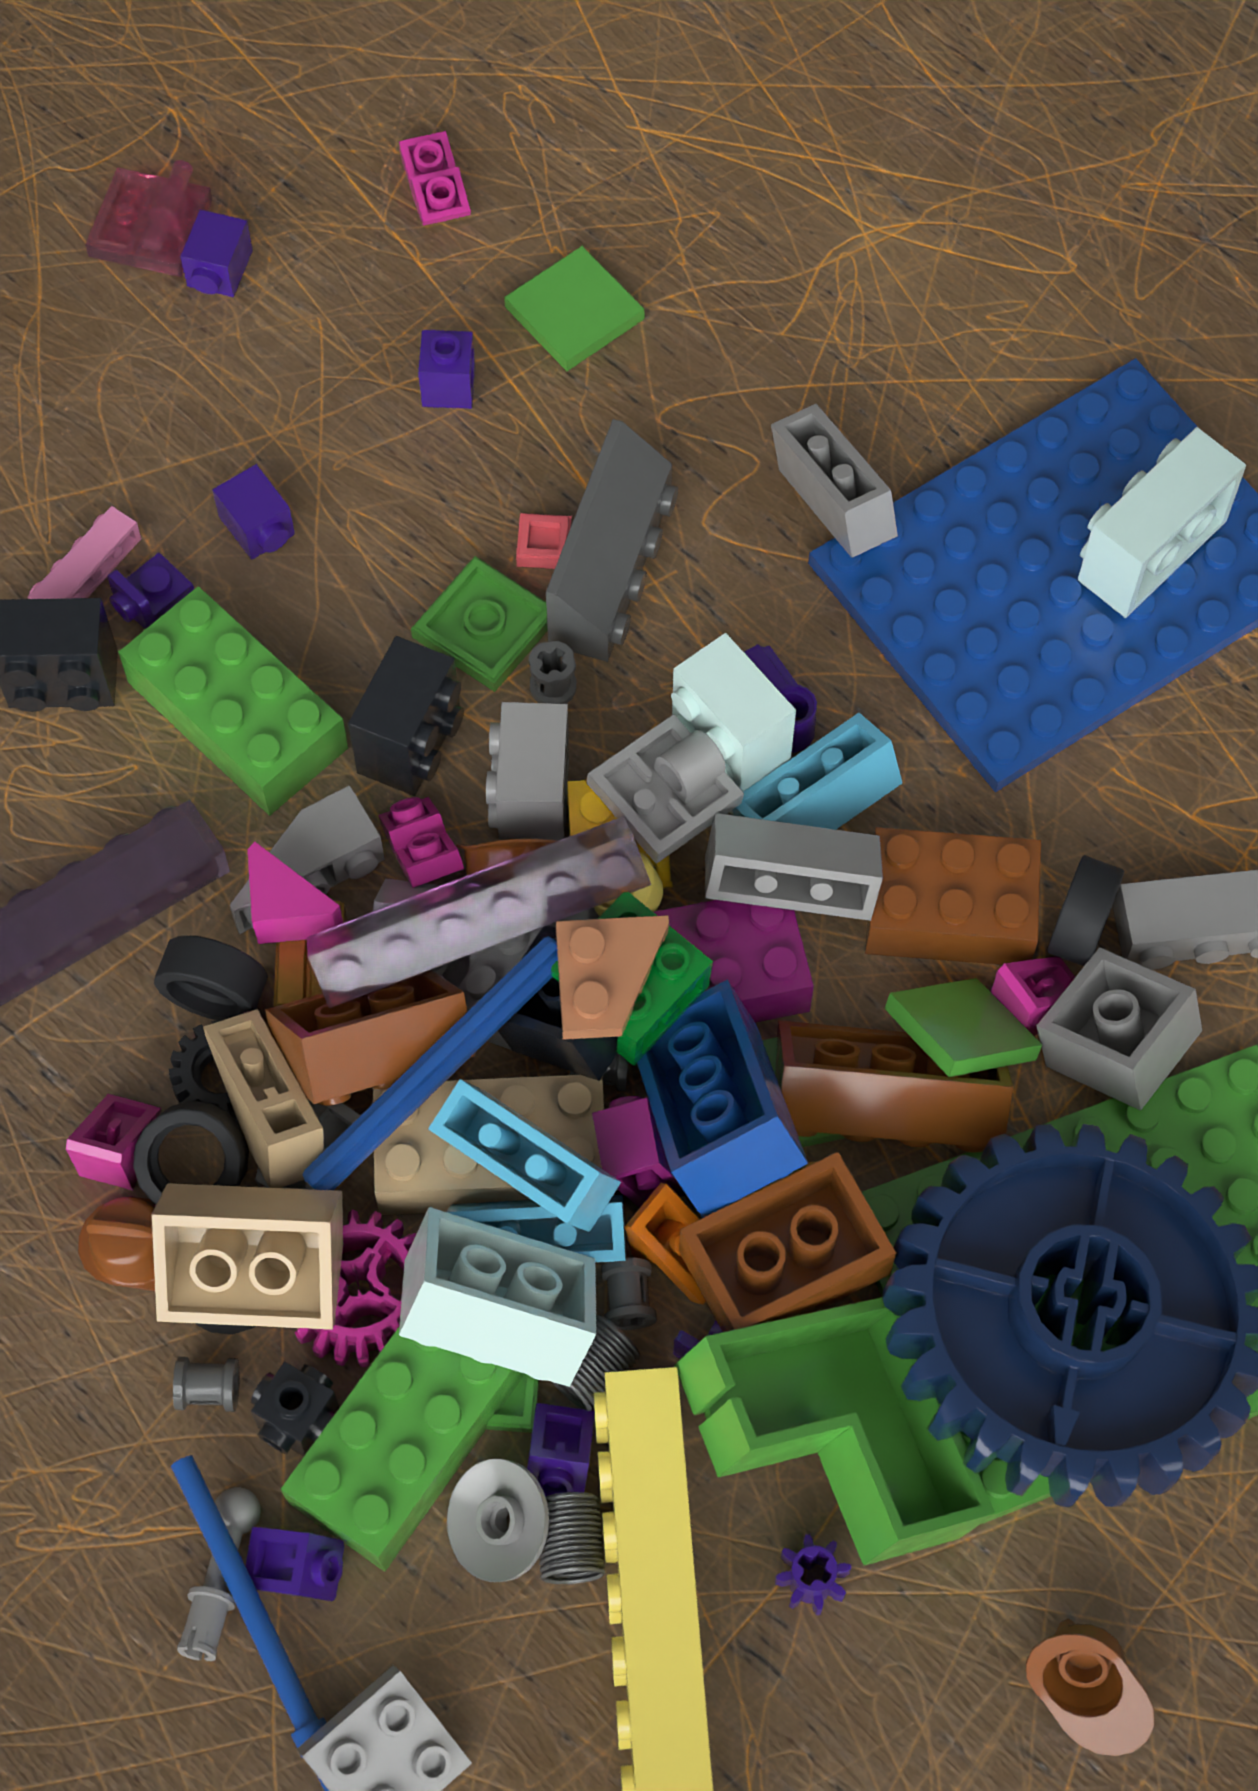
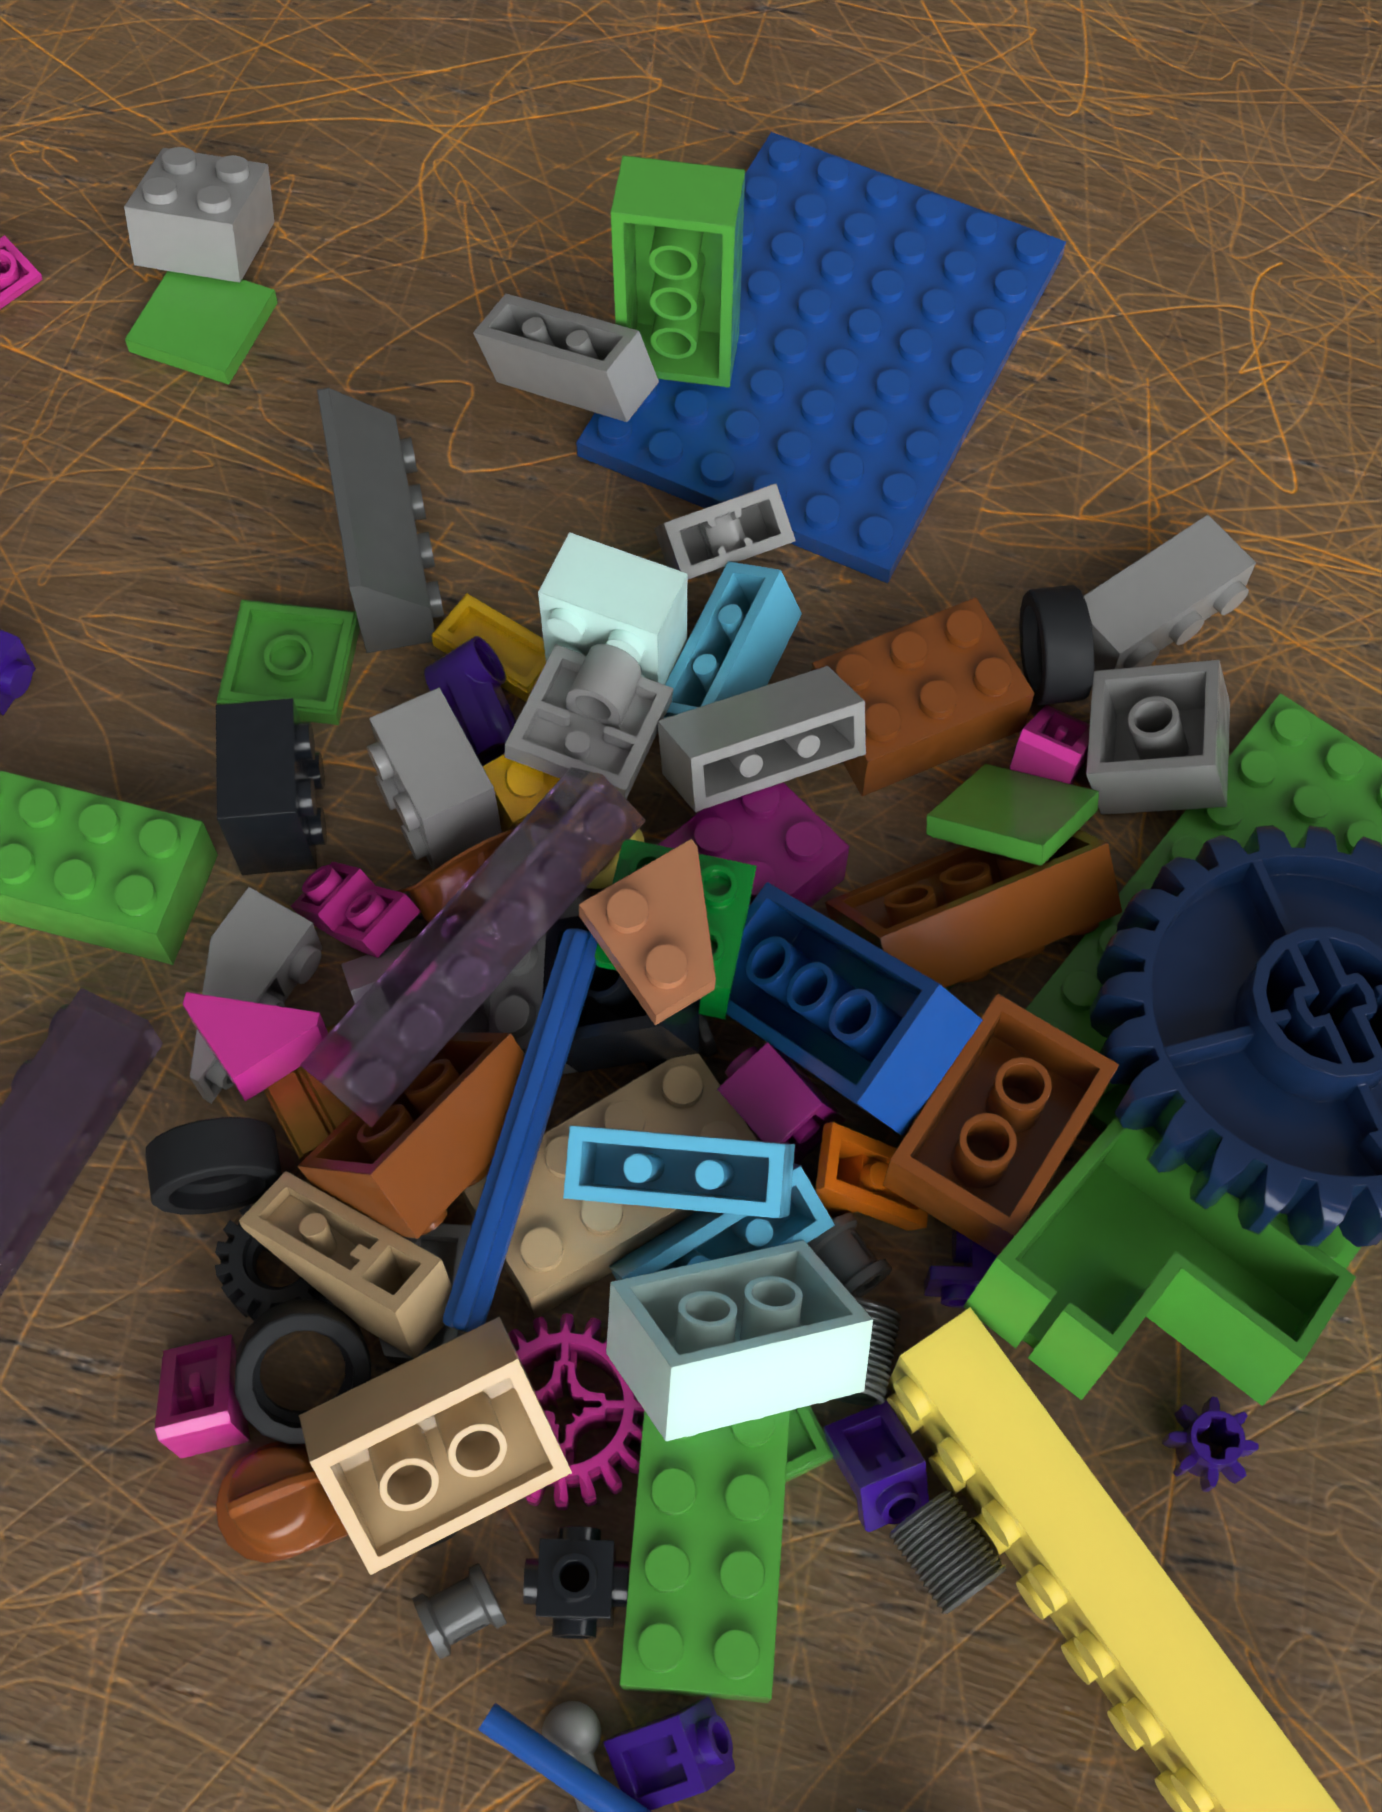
camera: 30 degrees left, 0 degrees up
dark purple brick [418,330,476,409] -> none
light grey dish [447,1459,549,1582] -> none
coral tile [516,513,572,569] -> none
dark grey bush [529,641,577,704] -> none
light aqua brick [1078,427,1246,618] -> none
none -> light grey brick [124,147,275,283]
none -> dark purple piece [424,636,516,766]
none -> yellow tile [431,593,546,702]
none -> bright green brick [611,155,745,388]
none -> light grey brick [654,484,796,579]

